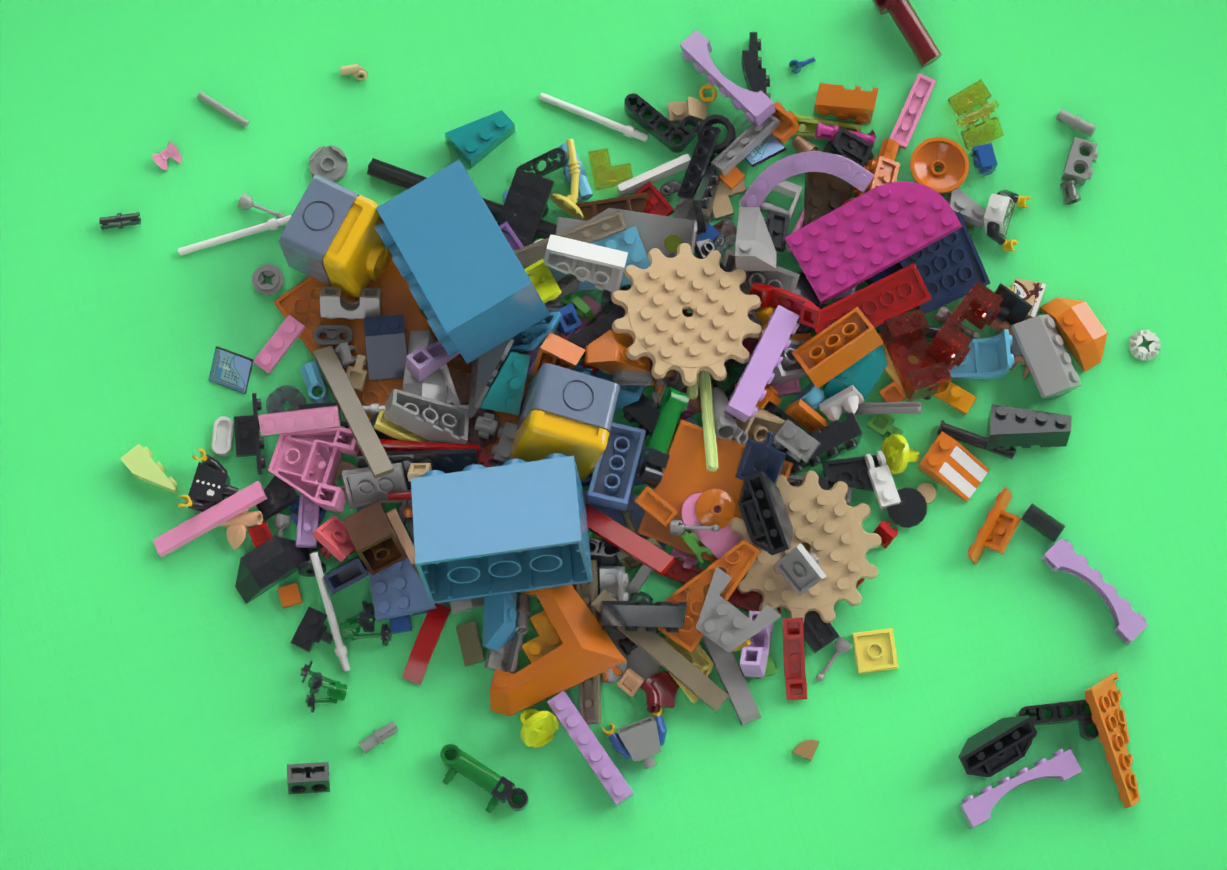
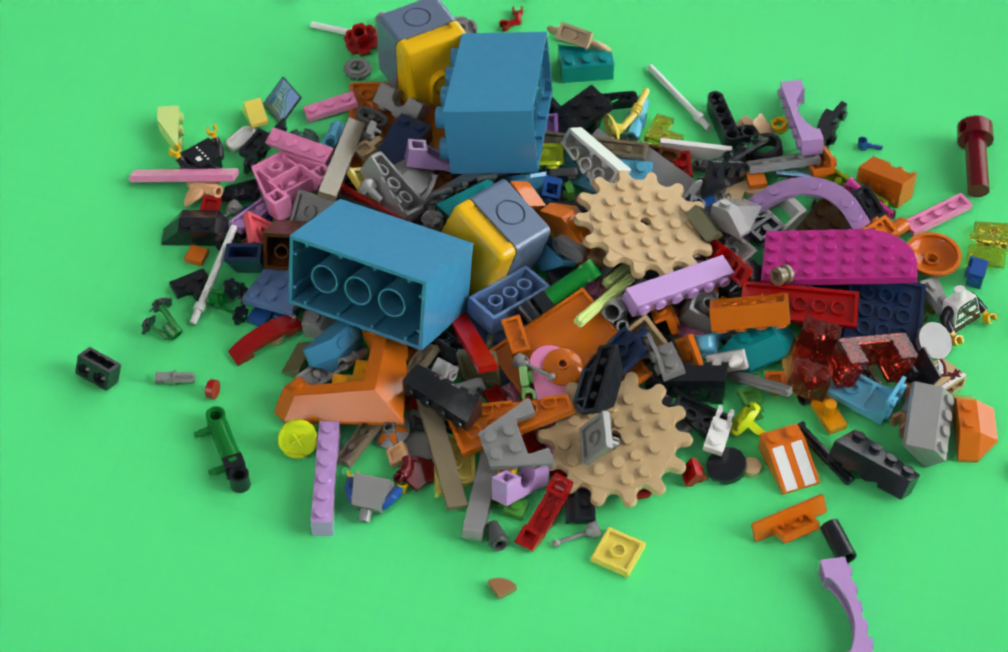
camera: 35 degrees right, 25 degrees down
none -> red tile [205,379,220,399]
none -> light yellow slope [242,97,269,128]
none -> red plant [344,23,378,57]
none -> light grey plate [359,179,383,203]
none -> dark grey cone [487,520,509,551]
none -> red arm [499,6,523,32]
none -> tan bar [547,22,612,52]
none -> olive slope [686,205,723,242]
none -> dark tan wheel [770,264,794,286]
none -> tile [916,322,952,361]

